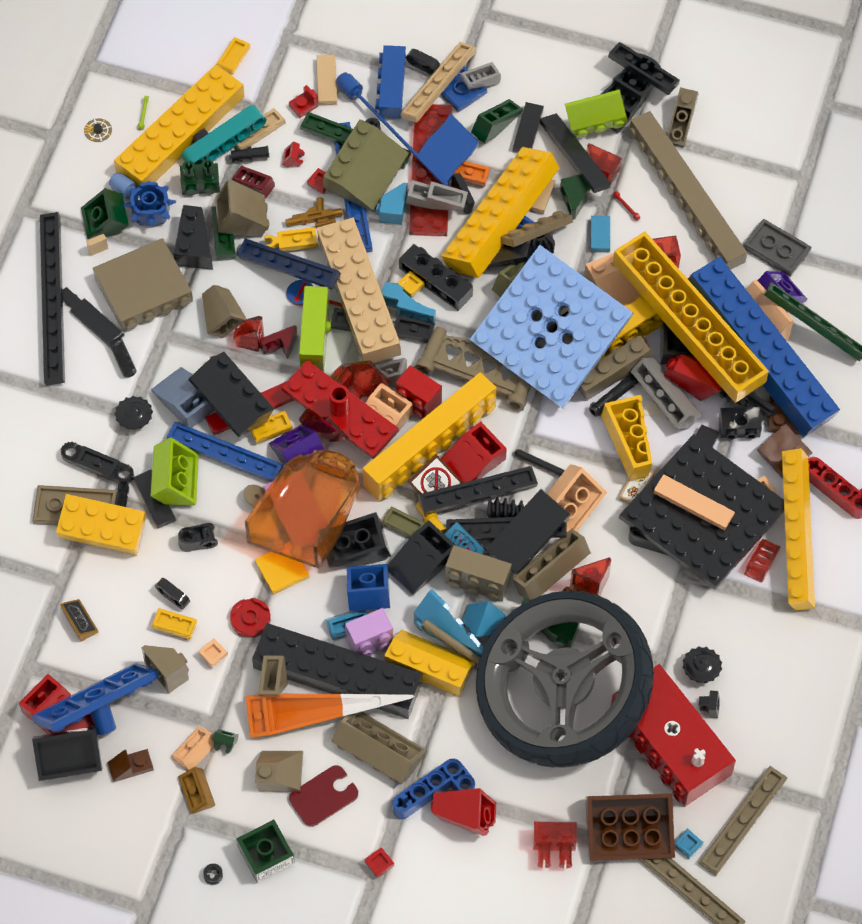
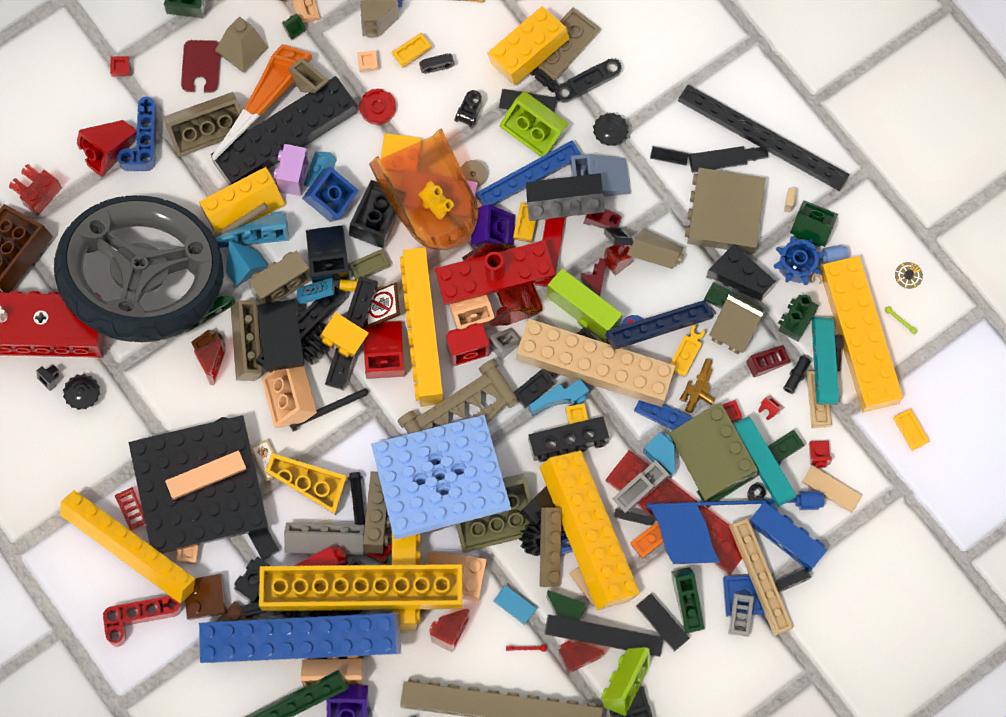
camera: 125 degrees right, 10 degrees up
none -> yellow slope [319,312,368,357]
none -> yellow hips [418,181,454,219]
none -> black plate [604,227,633,245]
none -> teal beam [733,416,796,507]

